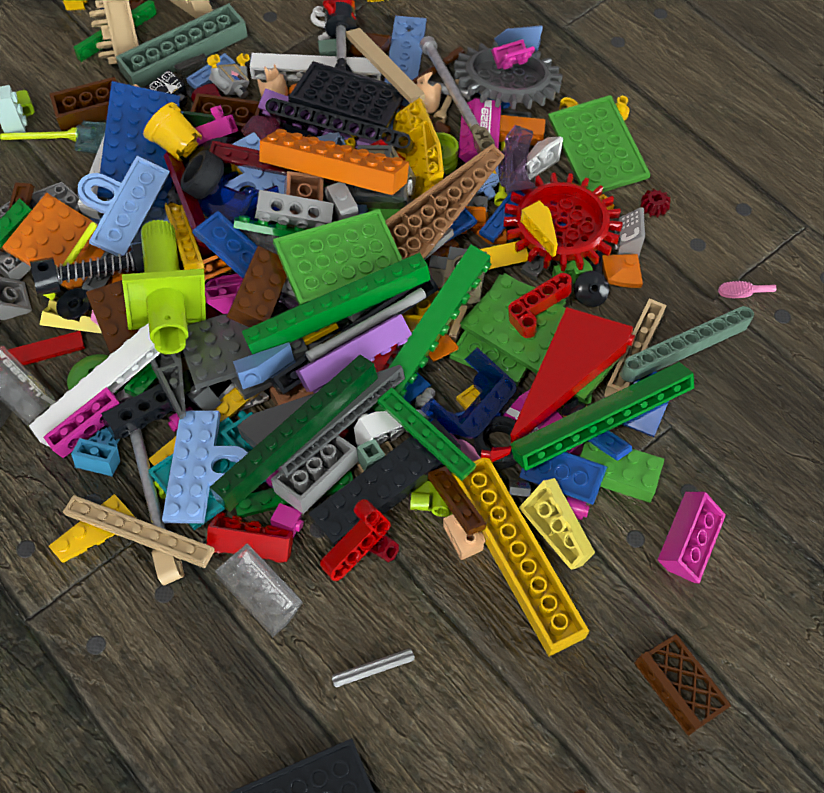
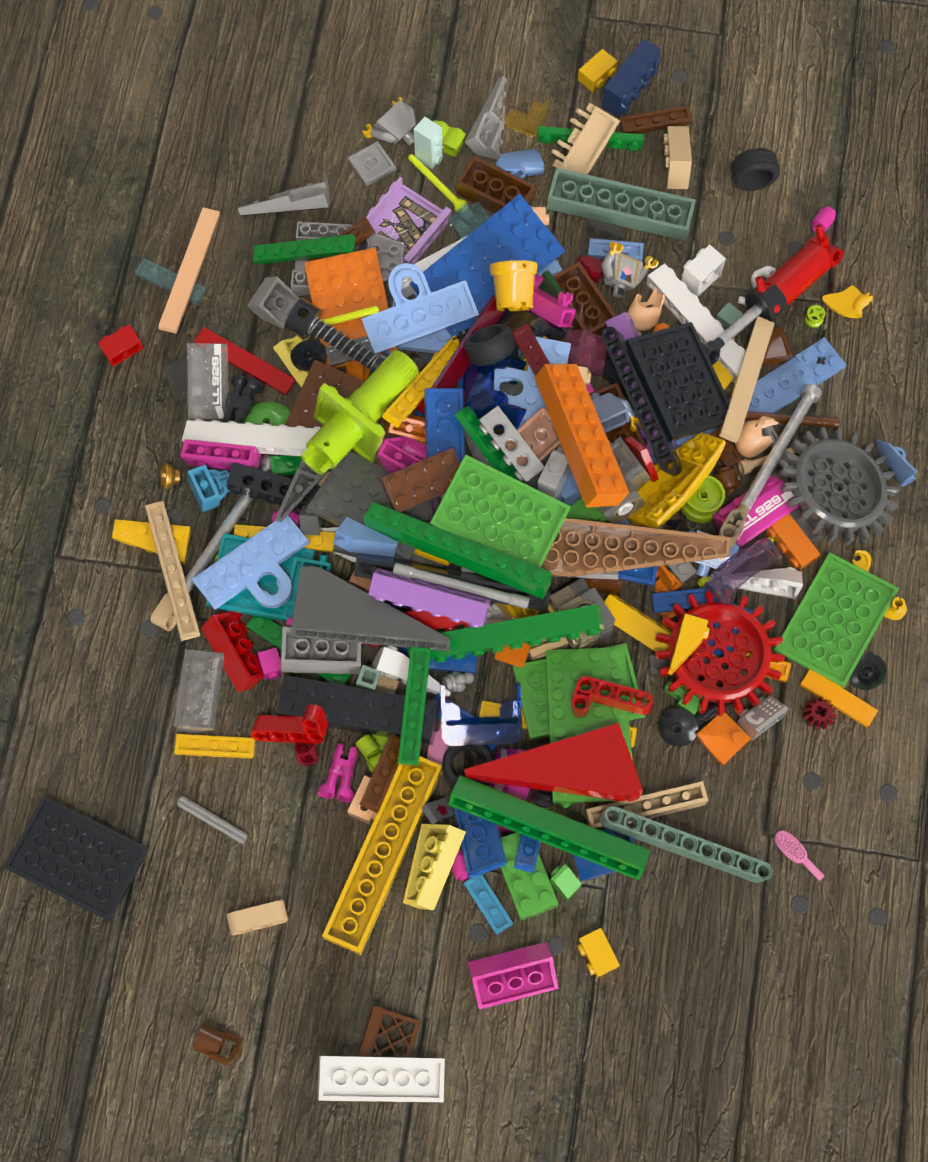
camera: 50 degrees right, 10 degrees up
black torso [146,69,188,106] -> none
dark green brick [209,354,378,512] -> none
red bar [481,446,512,462] -> none
dark pink bracket [491,39,535,70] -> none
none -> pearl gold piece [160,463,180,489]
none -> yellow tile [174,734,255,759]
none -> black piece [223,375,265,424]
none -> tan beam [226,900,288,935]
none -> dark pink piece [317,743,358,803]
none -> white plate [317,1056,445,1102]
none -> lavender panel [366,177,452,264]
none -> dark azure plate [463,874,513,936]
none -> light grey wedge [465,76,507,160]
none -> medium blue panel [496,149,544,179]
none -> clear yellow panel [504,98,551,138]
none -> slope [549,864,582,901]
none -> yellow brick [577,928,620,978]
none -> white brick [681,245,726,297]
none -> light orange tile [799,670,878,728]
none -> lime wheel [805,305,825,328]
none -> black dish [849,654,887,690]

